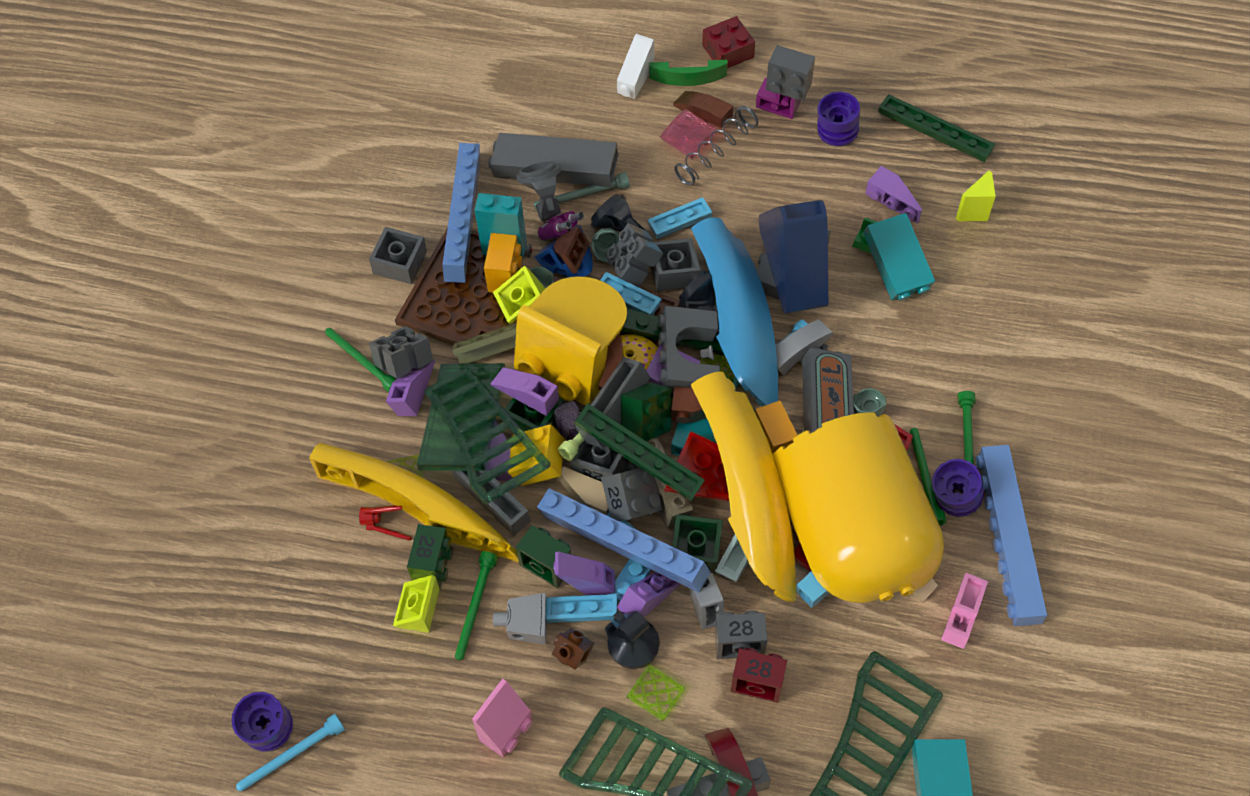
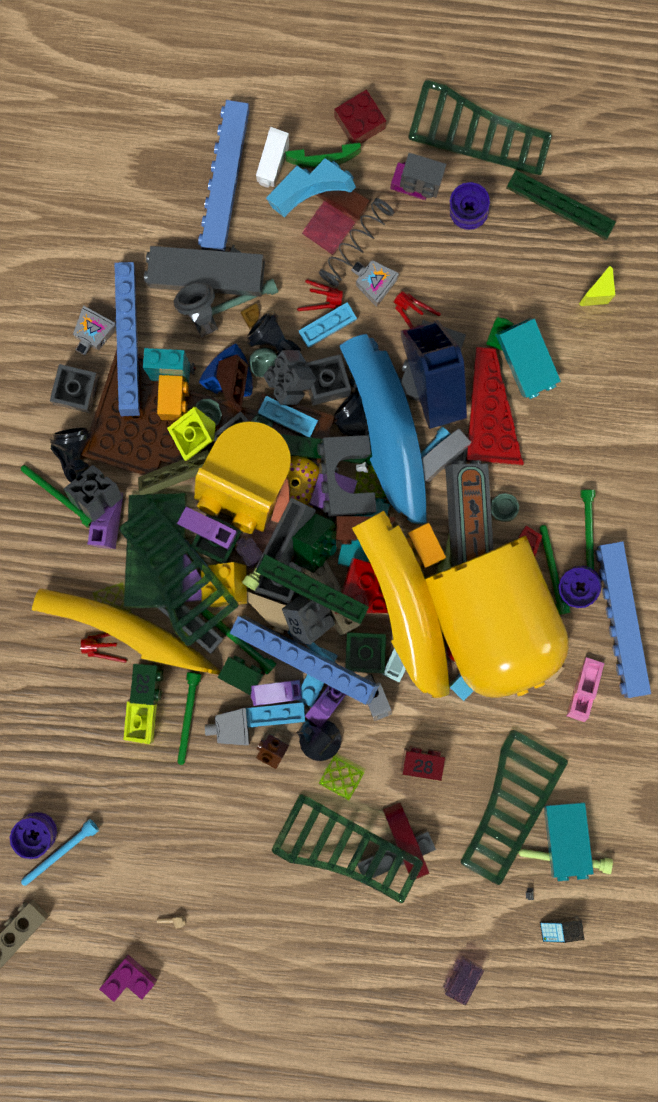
camera: 10 degrees left, 25 degrees up
bright pink slope [472,678,532,757] -> none
magenta piece [538,211,584,241] -> none
dark grey brick [715,610,768,659] -> none
medium lavender slope [865,166,922,223] -> none
none -> black piece [50,427,93,482]
none -> light grey torso [73,306,116,355]
none -> medium blue brick [198,100,249,252]
none -> green piece [201,609,277,675]
none -> pearl gold tile [240,303,259,329]
none -> medium azure arch [266,158,356,218]
none -> red plant [297,280,343,311]
none -> light grey torso [351,260,399,307]
none -> red plant [393,291,441,329]
none -> clear green bar [408,80,552,175]
none -> red wing [466,347,524,466]

